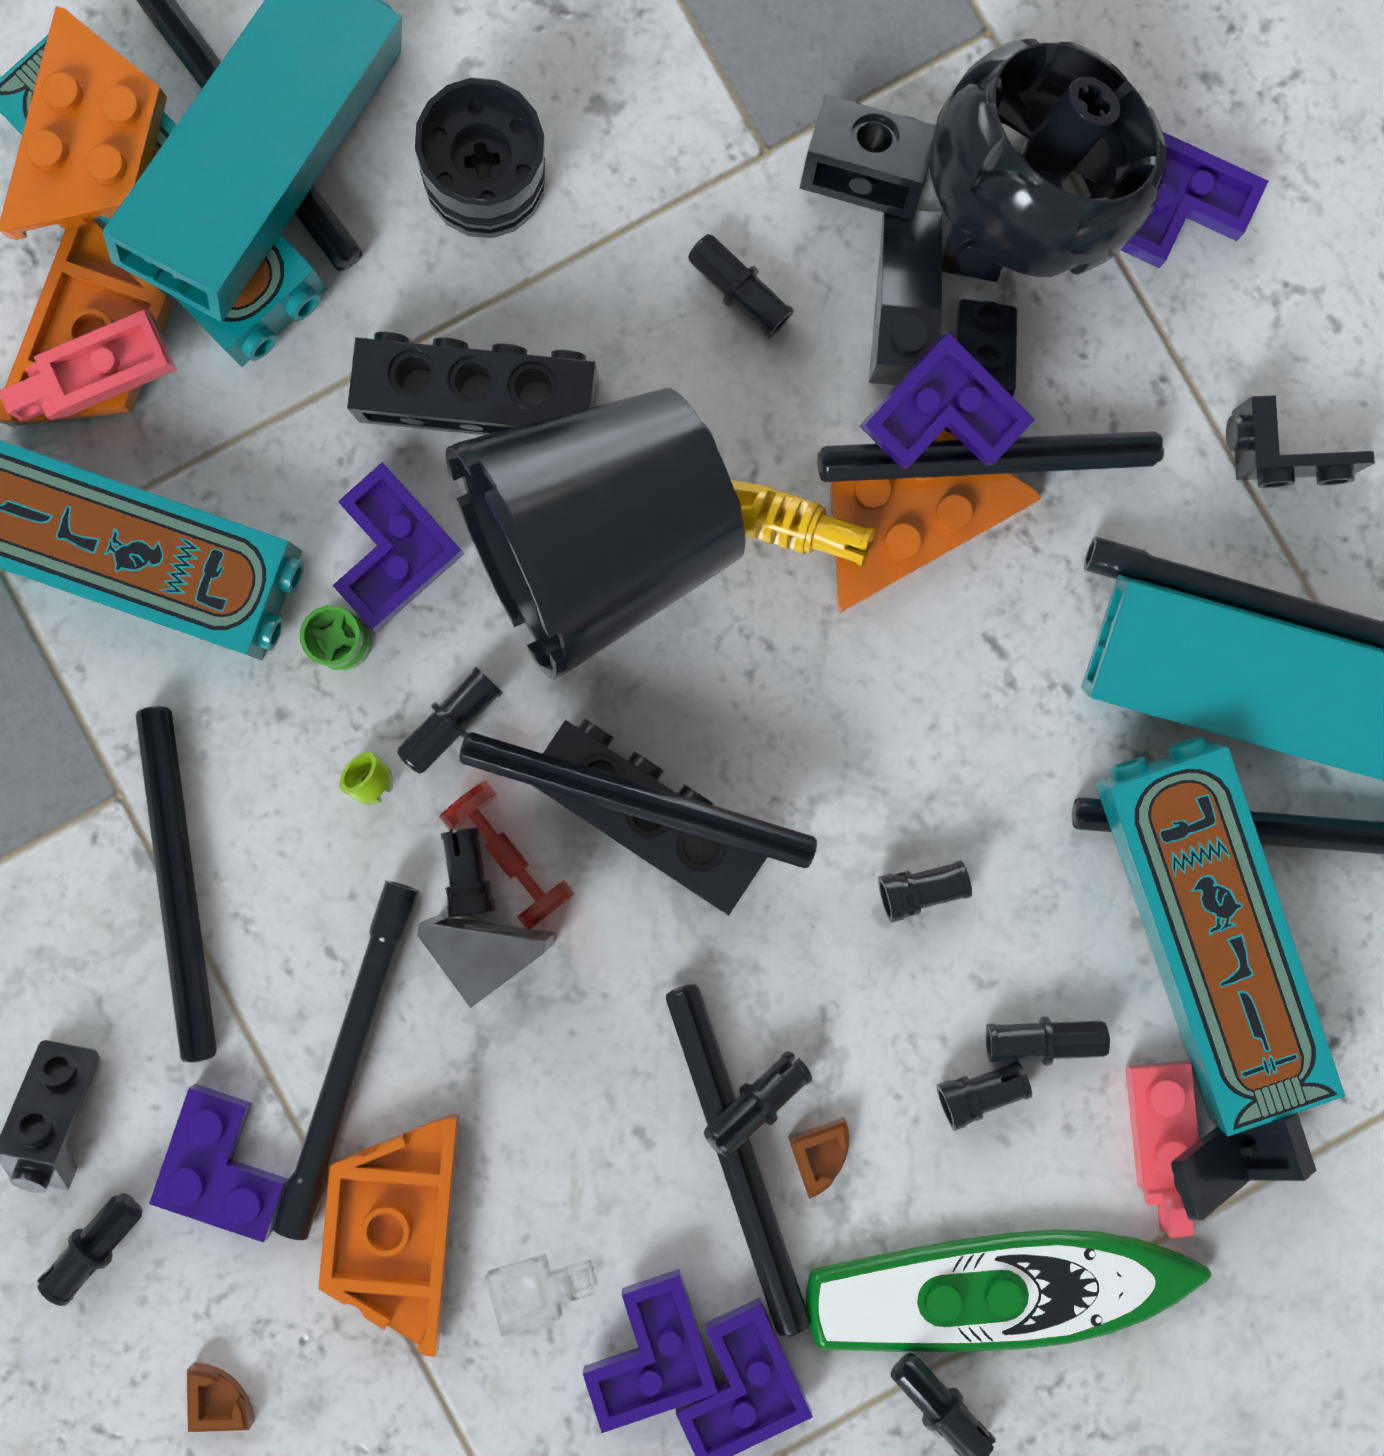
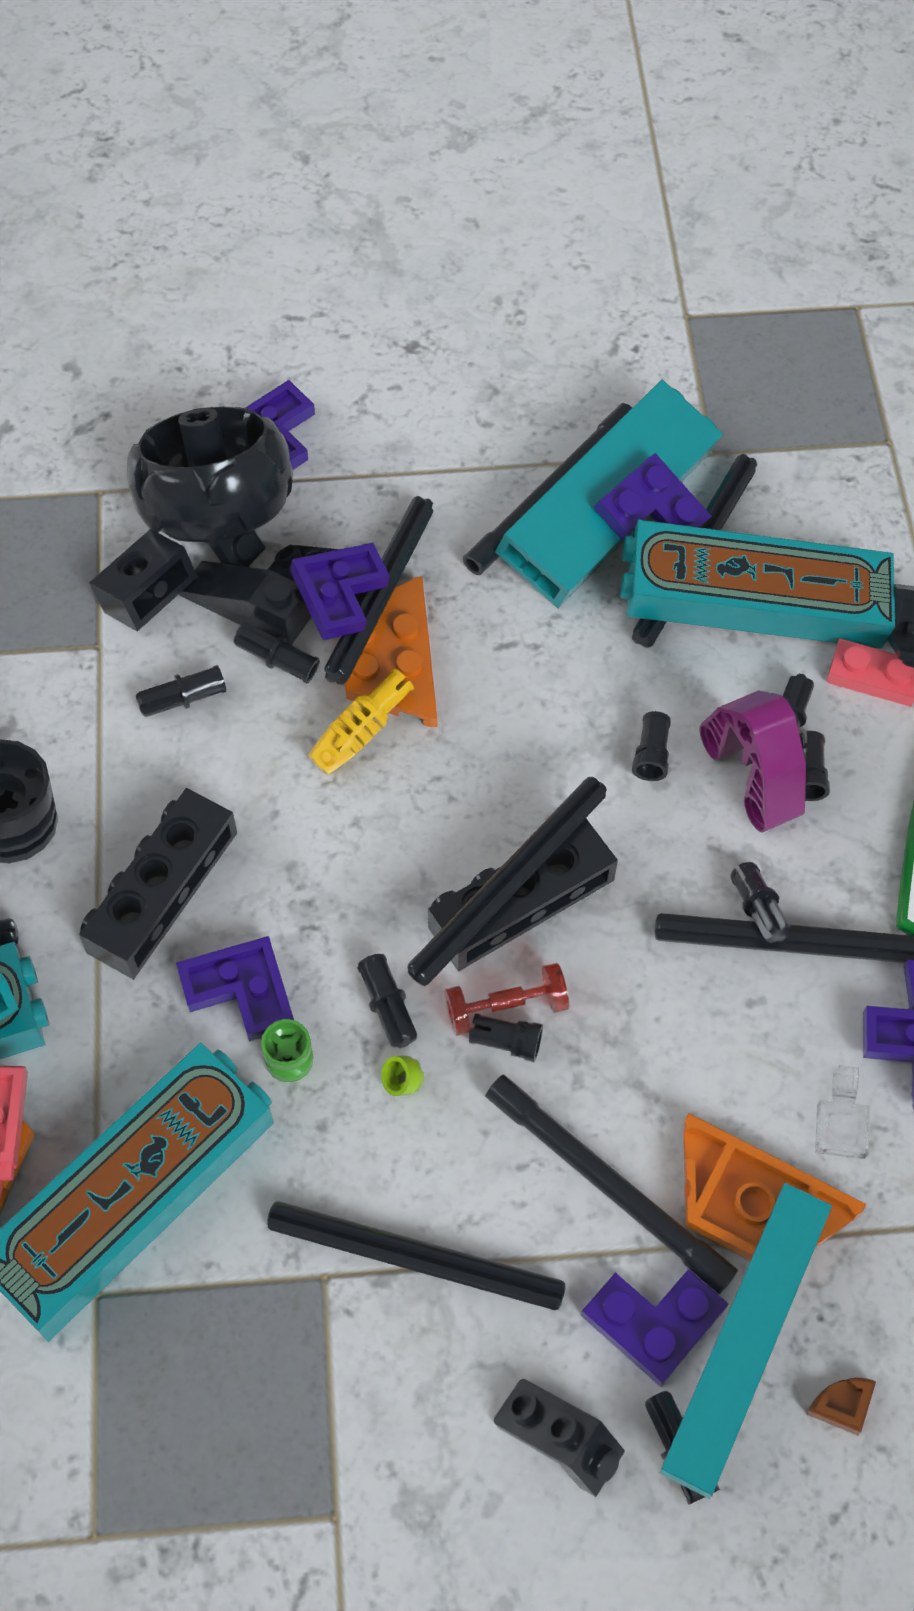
camera: 65 degrees left, 25 degrees down
flat silver slope [417,915,555,1008] -> none
black cone [445,388,746,680] -> none
dark orange tile [788,1118,849,1199] -> none
black bracket [1226,395,1375,488] -> none
none -> black axle [233,623,320,684]
none -> dark purple plate [593,453,712,540]
none -> teal tile [659,1183,833,1499]
none -> magenta connector [699,690,806,833]

